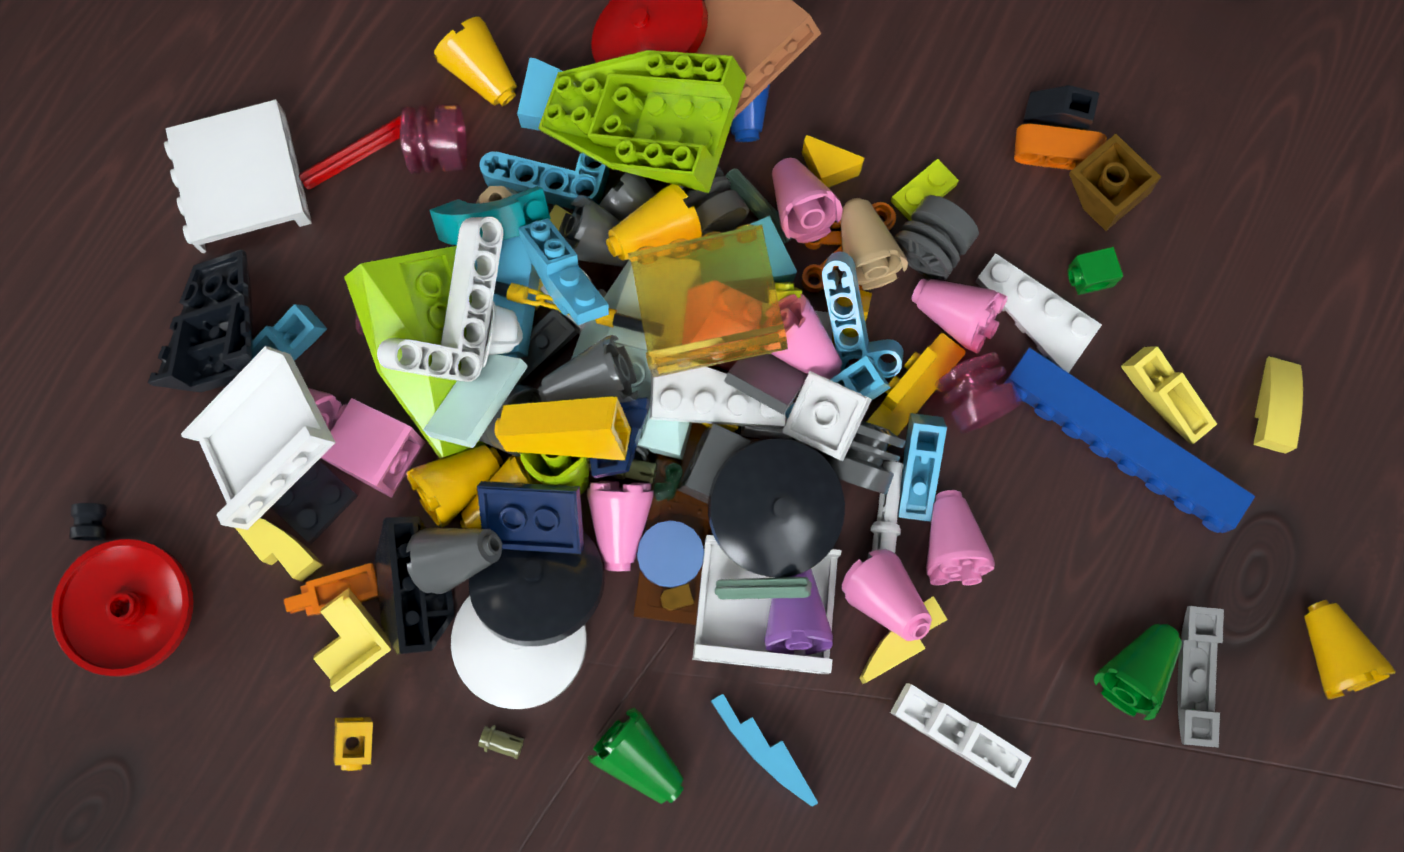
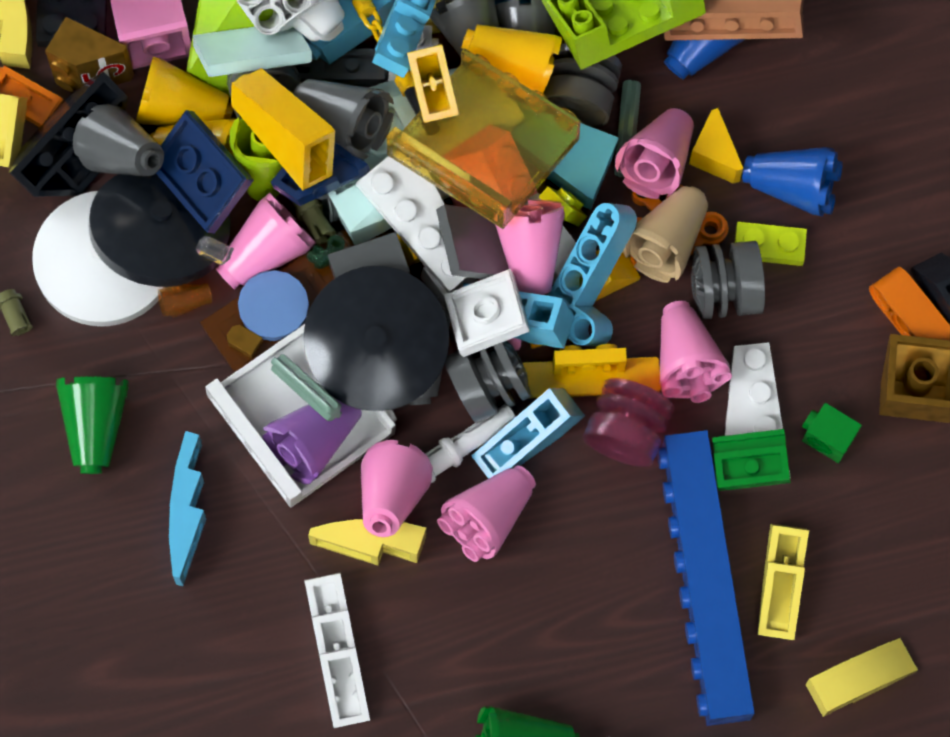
camera: 45 degrees right, 5 degrees down
none -> pearl gold slope [45,17,134,92]
none -> clear orange cone [158,283,212,319]
none -> clear piece [196,236,234,265]
none -> yellow slope [407,44,459,123]
none -> green plate [712,429,791,491]
none -> blue cone [742,147,843,216]

